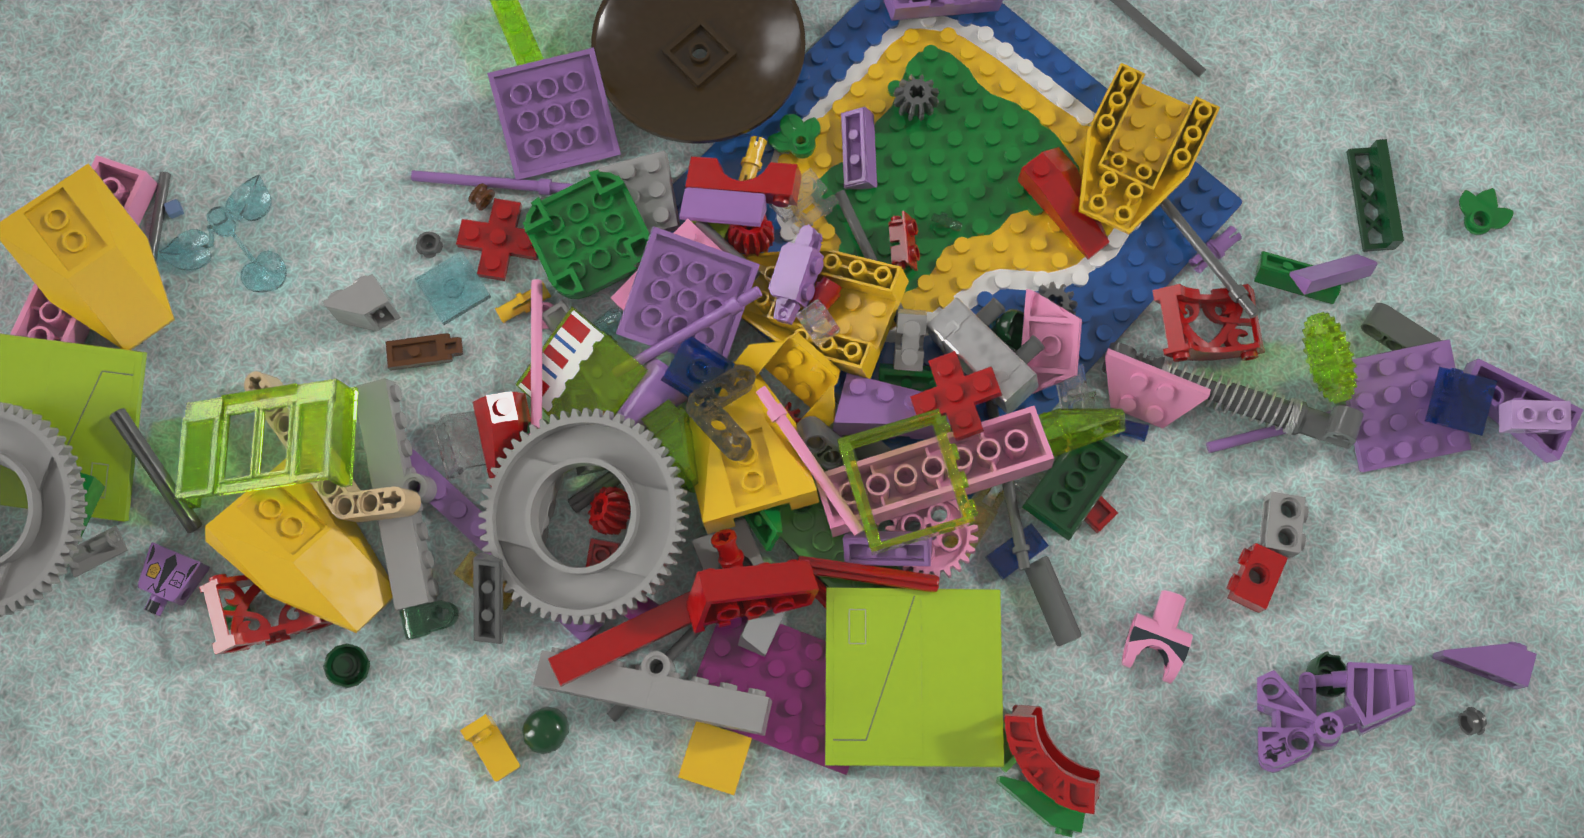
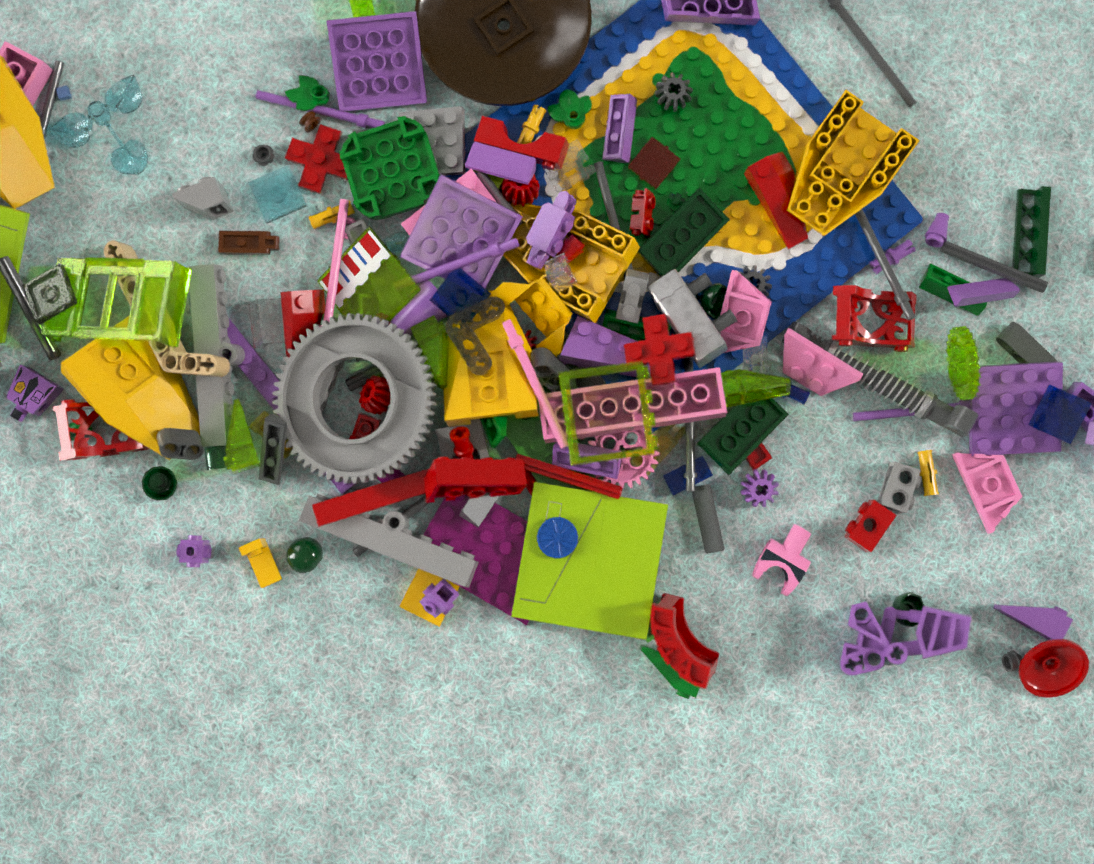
camera: 10 degrees right, 10 degrees up
none -> clear smoke tile [23,263,77,325]
none -> dark grey beam [157,428,204,460]
none -> medium lavender brick [176,535,212,567]
none -> clear neon green slope [223,399,261,474]
none -> green plate [285,75,330,111]
none -> medium lavender brick [420,578,460,618]
none -> blue wheel [537,517,578,558]
none -> clear red piece [628,137,681,189]
none -> dark green tile [637,188,730,277]
none -> medium lavender gear [740,469,779,507]
none -> yellow pin [917,450,939,496]
none -> medium lavender cone [925,213,949,247]
none -> dark grey axle [940,241,1048,293]
none -> bright pink wing [952,453,1022,534]
none -> red dish [1019,639,1089,698]

